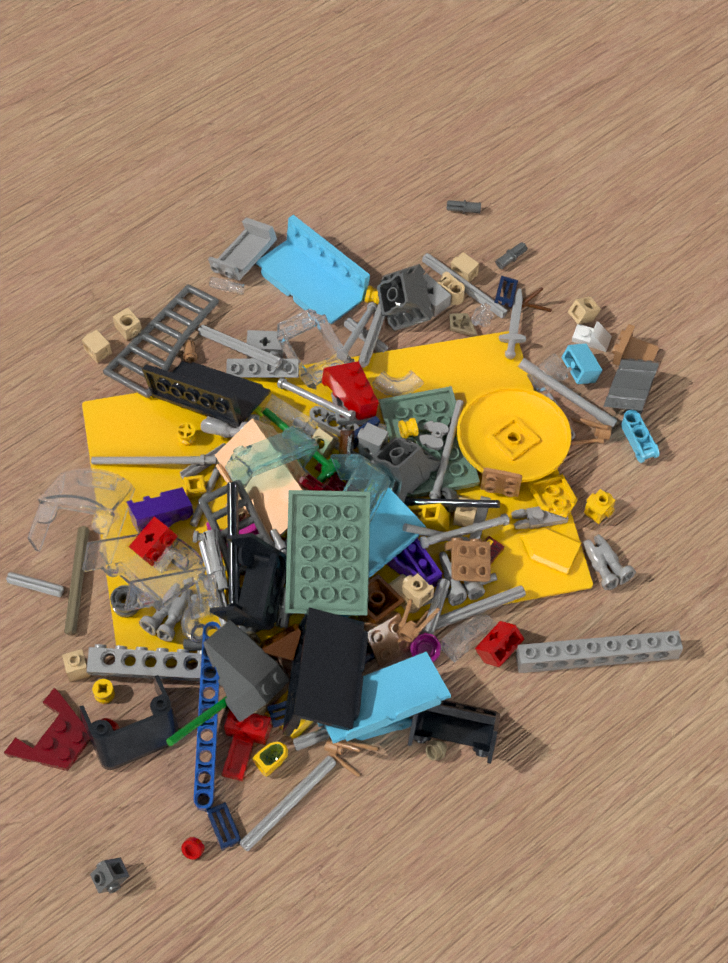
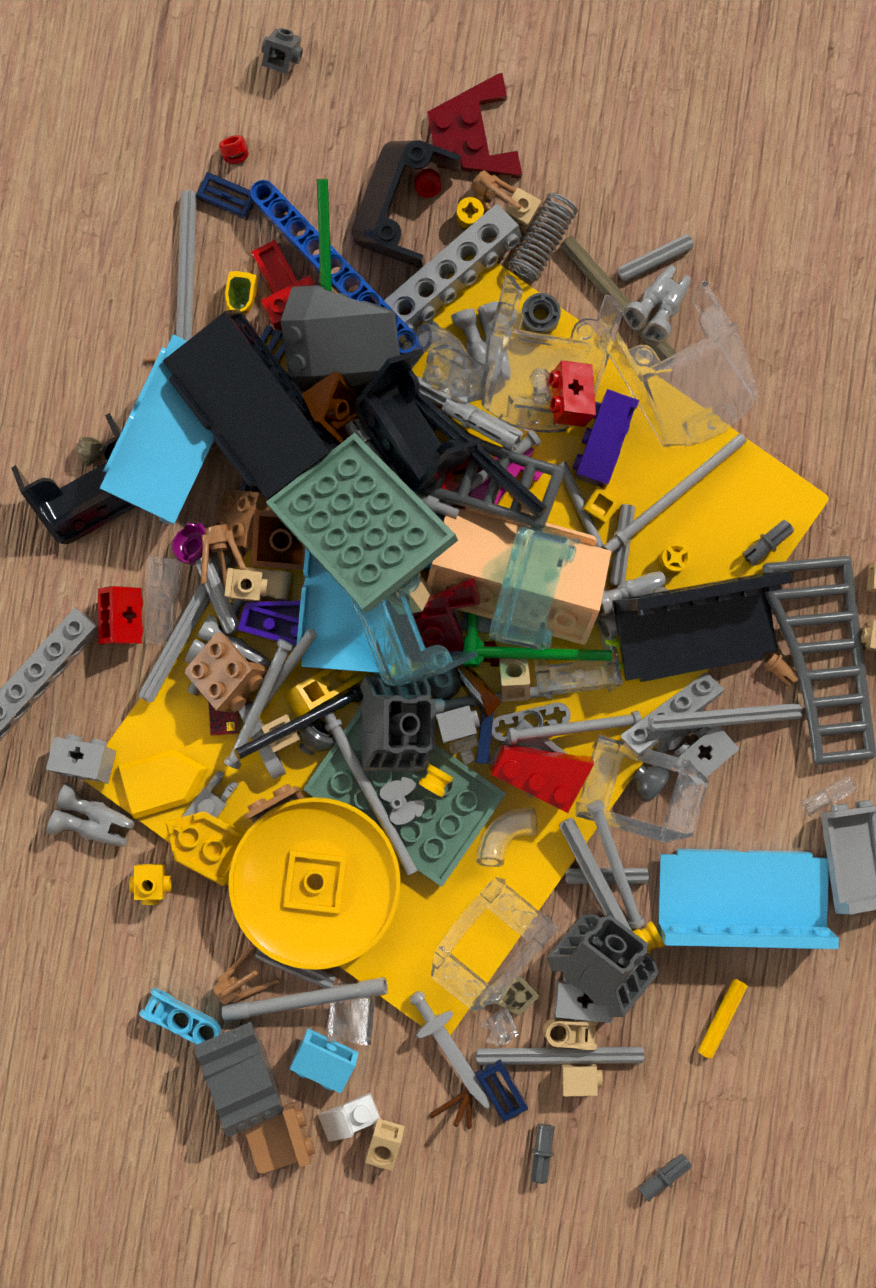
camera: 135 degrees right, 25 degrees up
none -> light grey brick [46,734,116,784]
none -> clear wedge [431,877,559,1012]
none -> medium nougat plant [471,170,521,211]
none -> light grey piece [508,193,578,281]
none -> light grey piece [623,265,691,342]
none -> dark grey brick [632,765,669,802]
none -> yellow axle [698,979,747,1059]
none -> dark grey axle [742,520,794,567]

